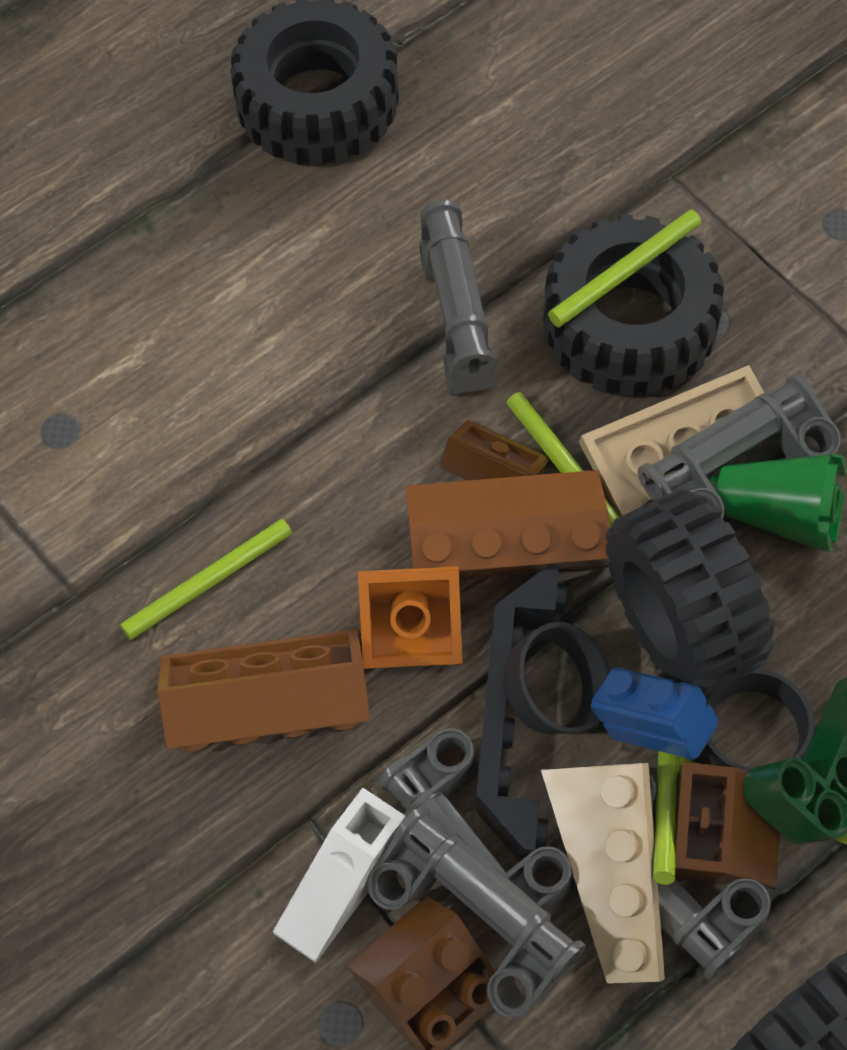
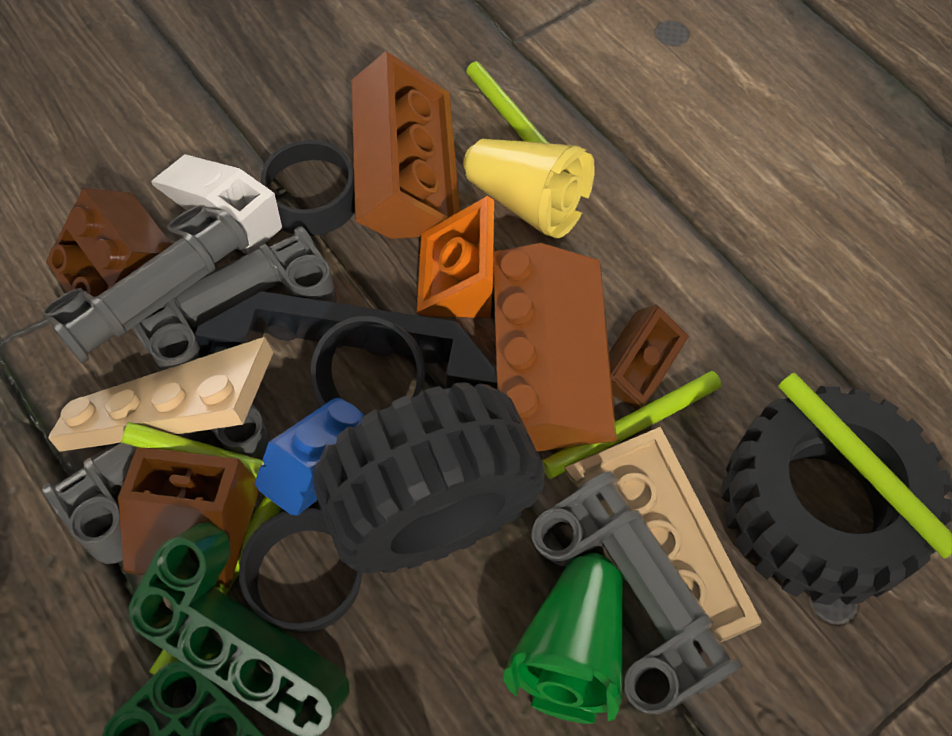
camera: 90 degrees right, 0 degrees up
dark grey piece [419,200,497,395] -> none
none -> black tyre [261,140,355,236]
none -> light yellow cone [463,139,595,238]

